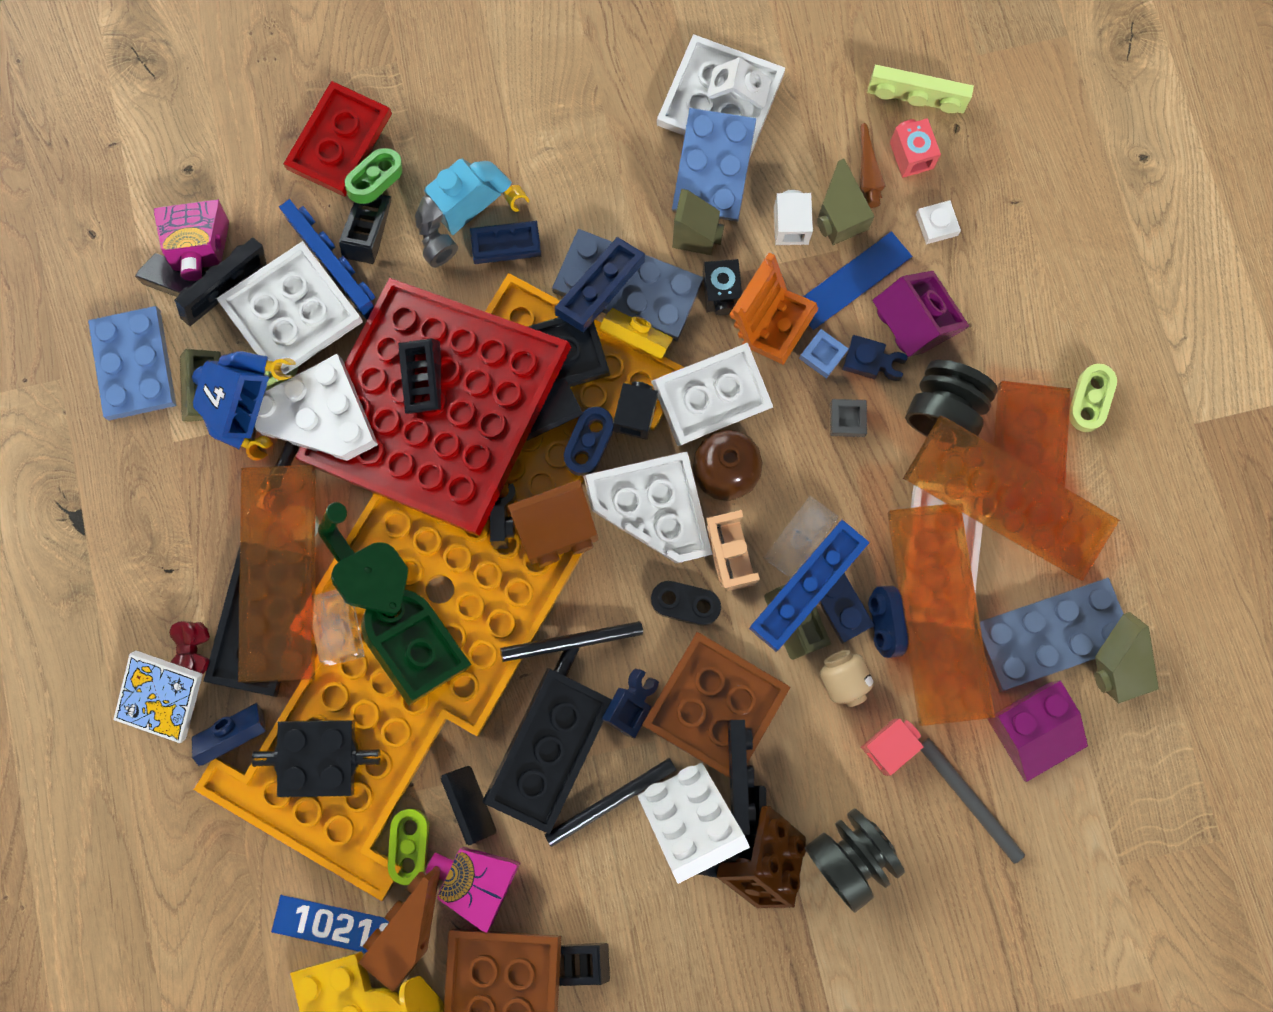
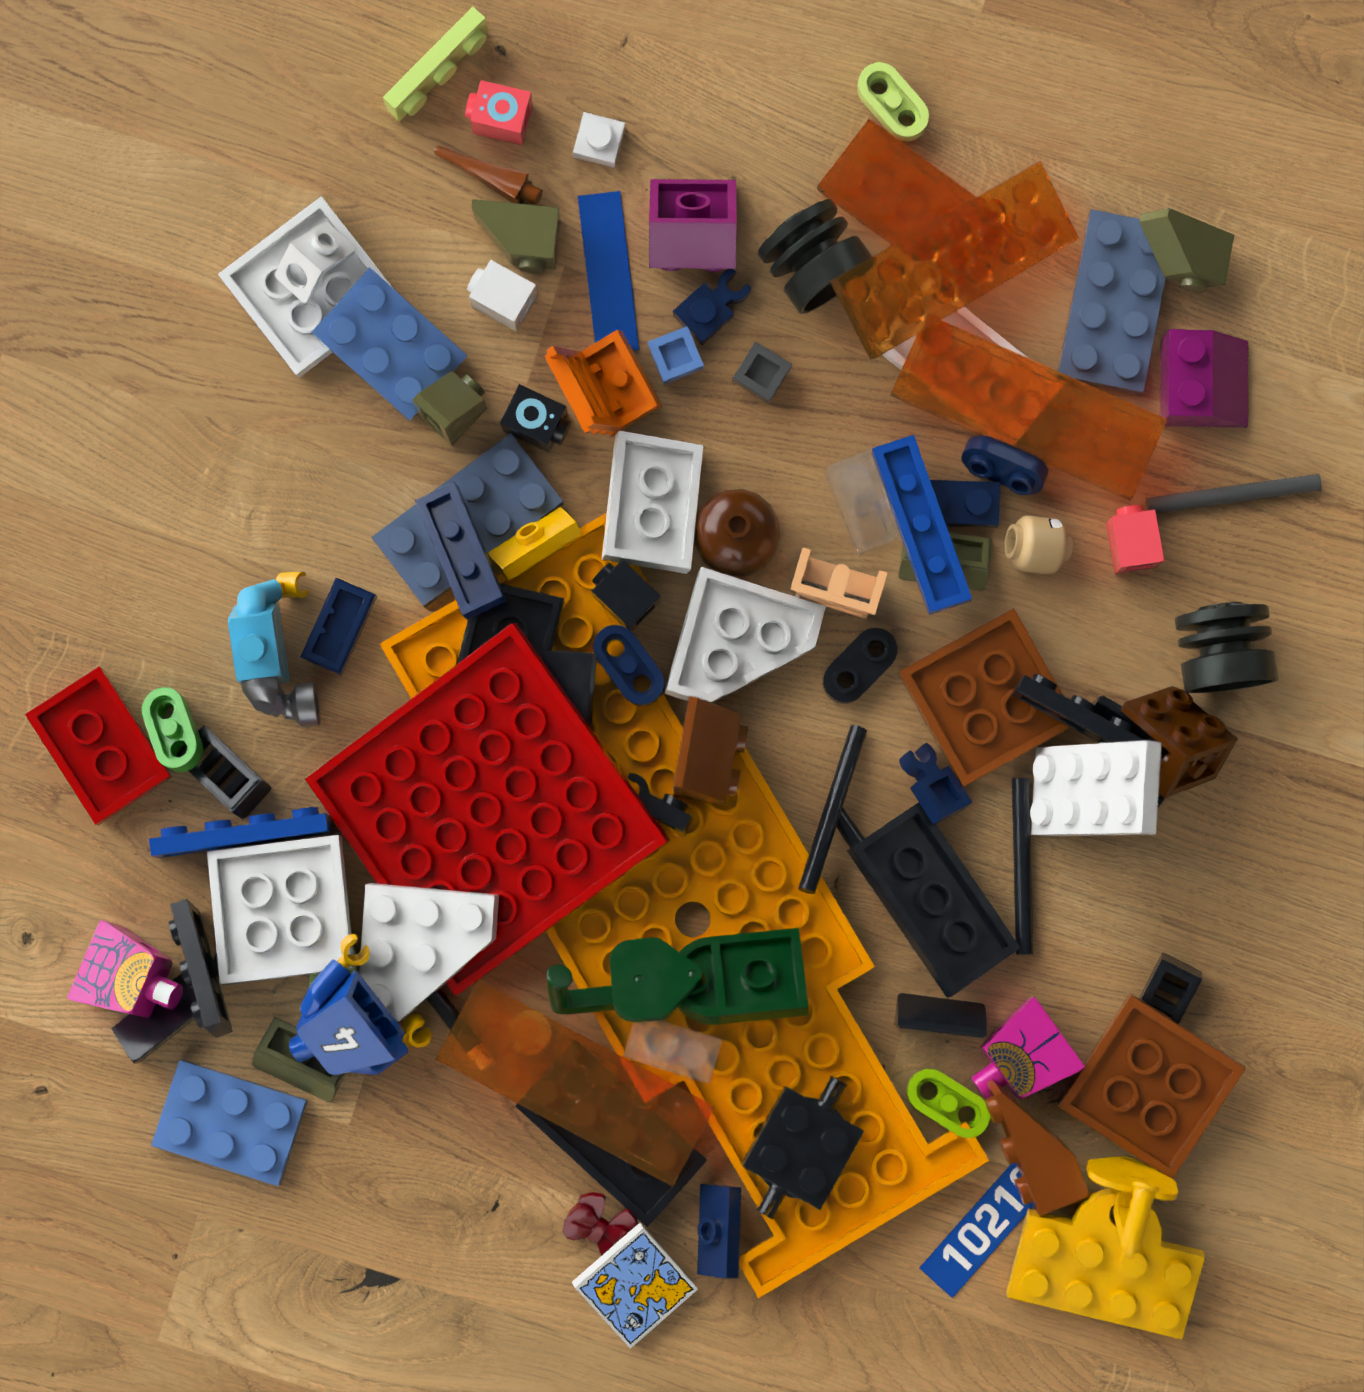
camera: 60 degrees left, 5 degrees up
black slope [398,338,441,414] -> none

